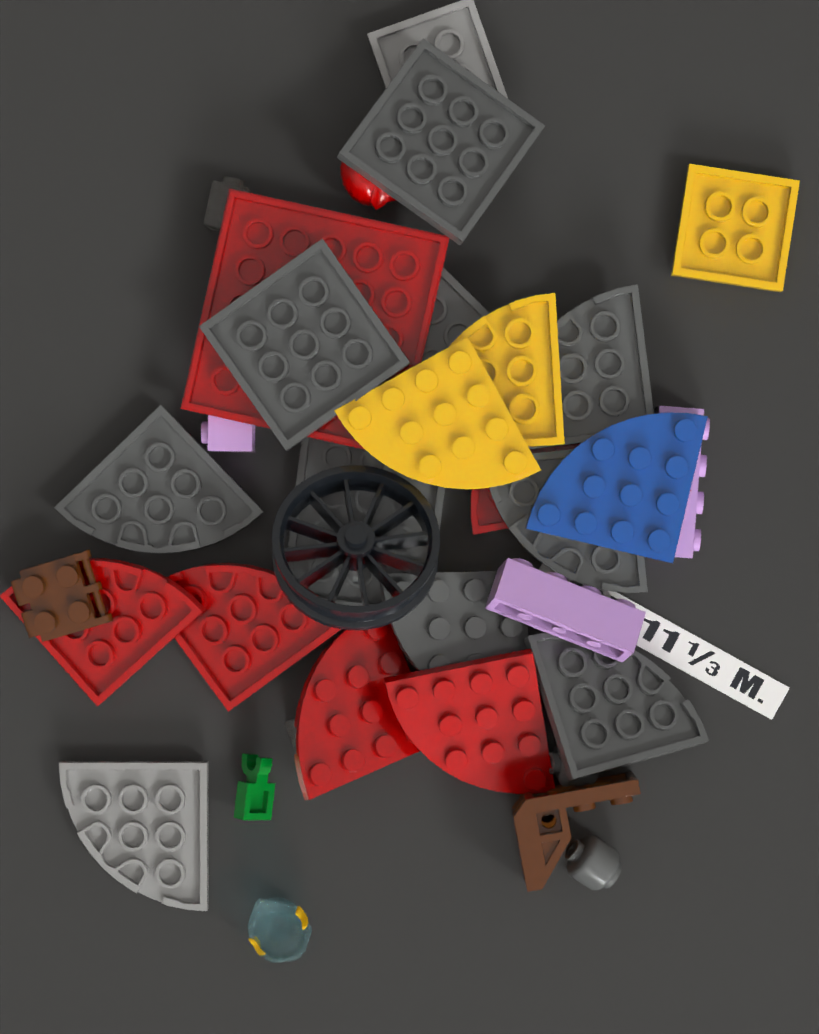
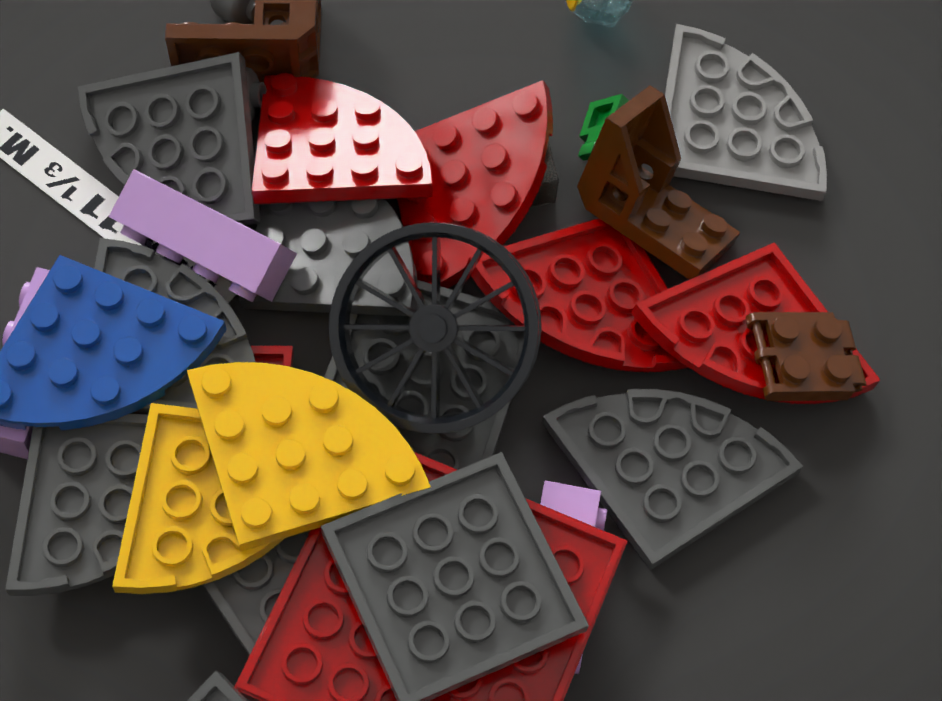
camera: 175 degrees left, 25 degrees down
none -> reddish brown bracket [577,85,740,280]

